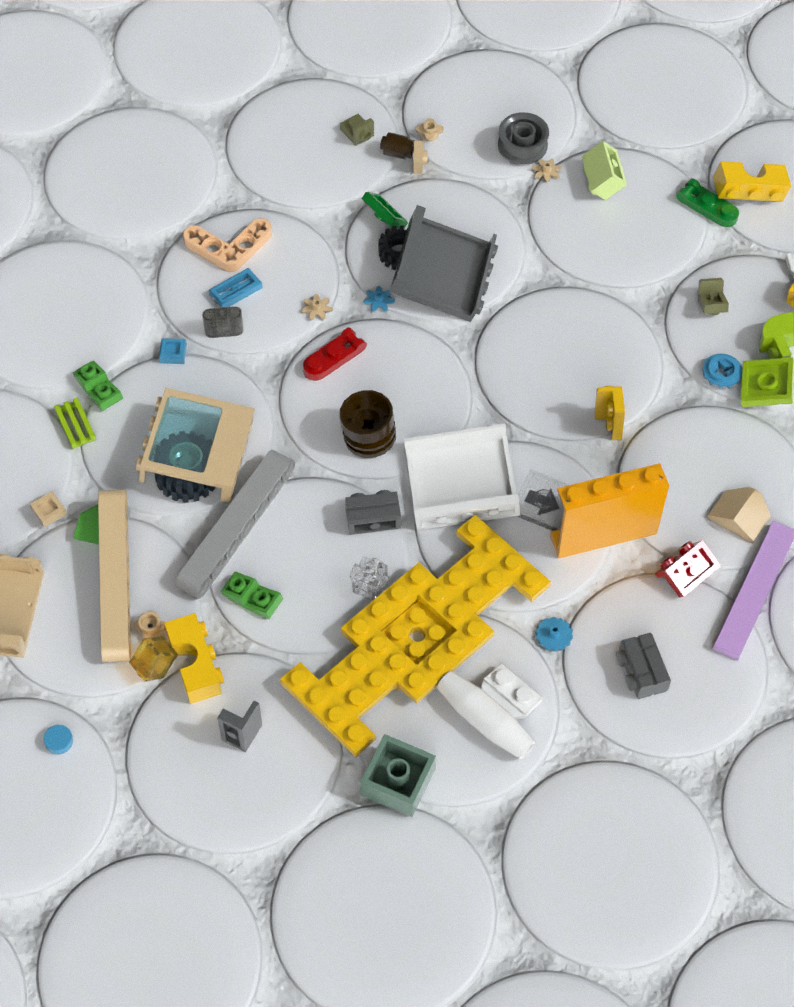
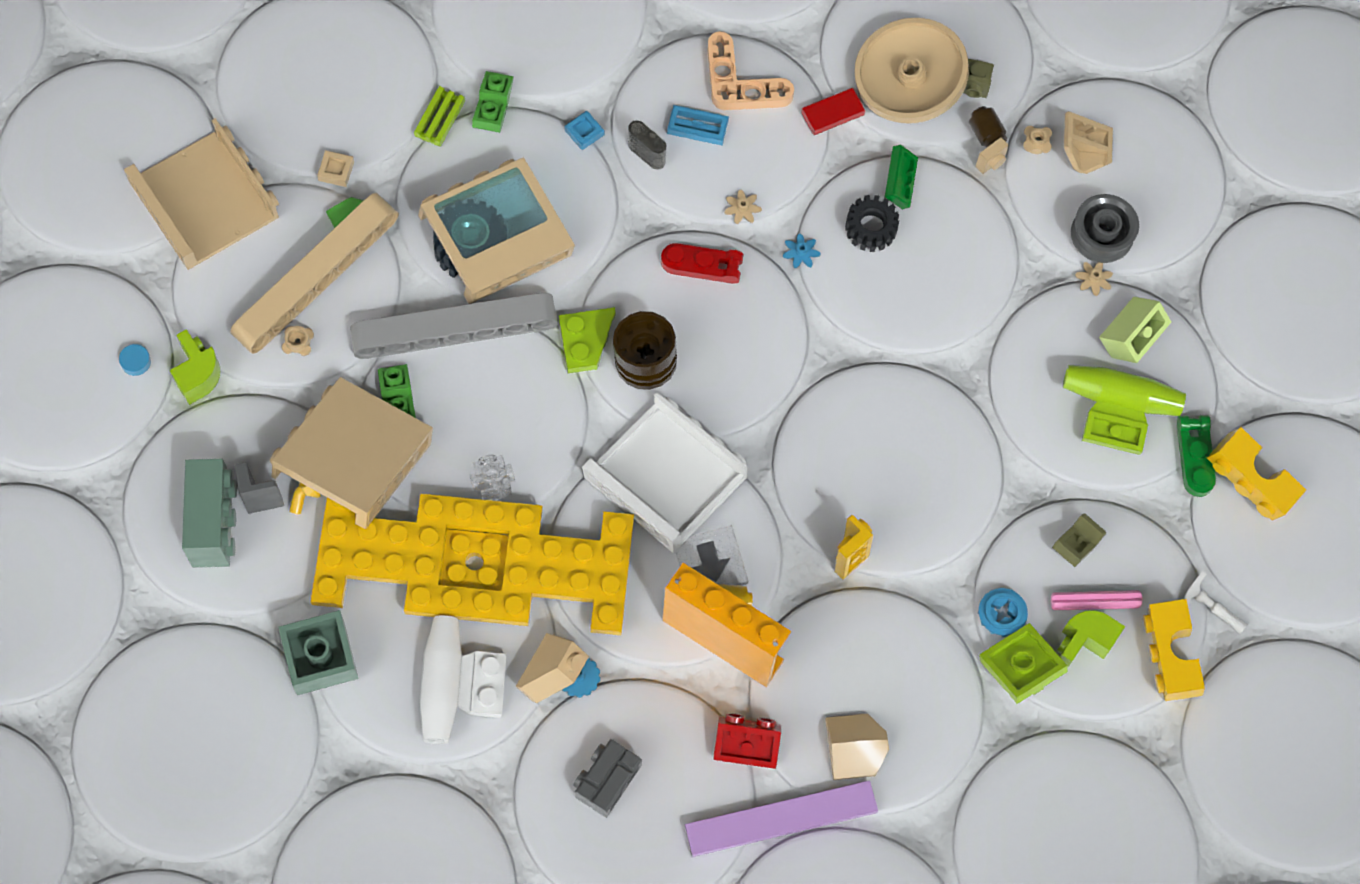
camera: 45 degrees right, 10 degrees up
clear yellow brick [129,636,178,682] -> none
yellow arch [164,613,225,704] -> none
dark grey brick [345,490,401,535] -> none
dark grey panel [389,205,498,322] -> none
none -> lime brick [169,329,221,405]
none -> sand green brick [182,459,237,568]
none -> tan panel [270,377,433,529]
none -> yellow plate [289,482,321,514]
none -> tan slope [516,633,589,703]
none -> lime wing [559,307,616,374]
none -> red tile [801,88,865,135]
none -> tan dish [855,18,969,124]
none -> bright pink axle [1050,590,1142,610]
none -> lime plate [1063,365,1186,455]
none -> tan slope [1064,111,1113,174]

